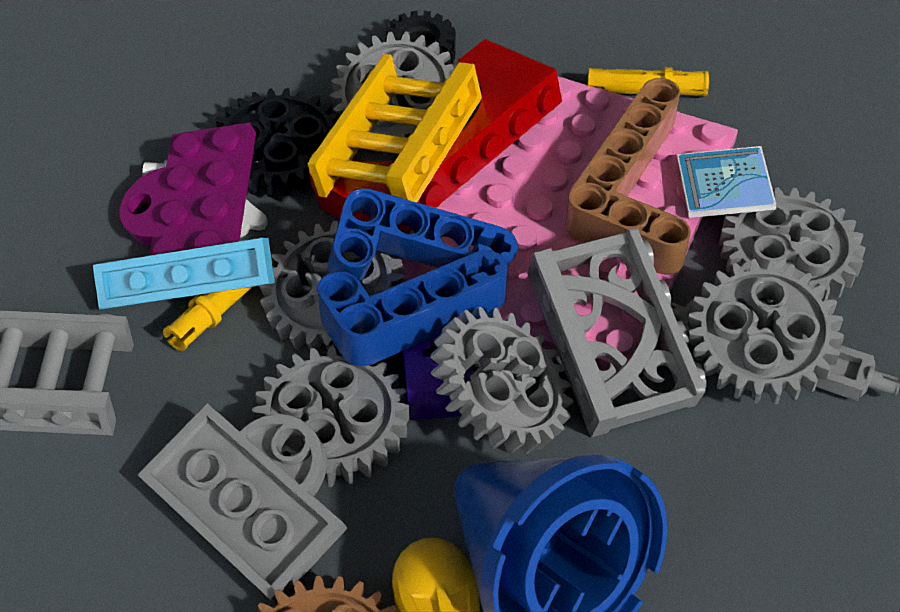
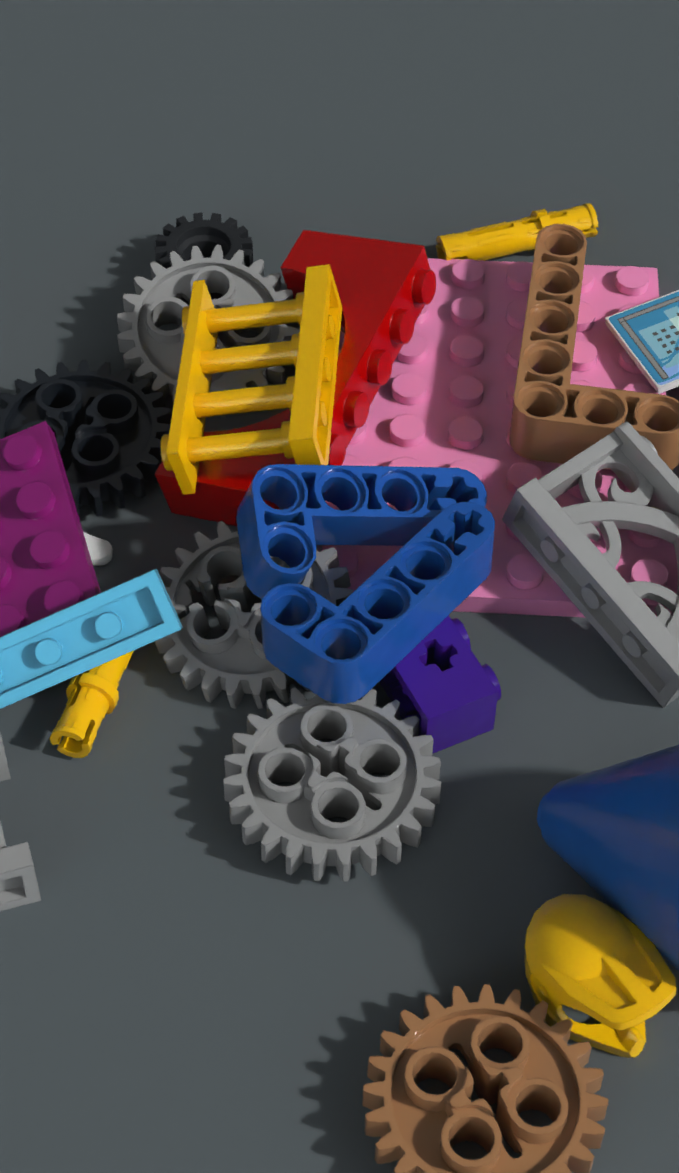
camera: 20 degrees left, 0 degrees up
light grey plate [138,403,347,605] -> none
light grey gear [430,307,573,454] -> none

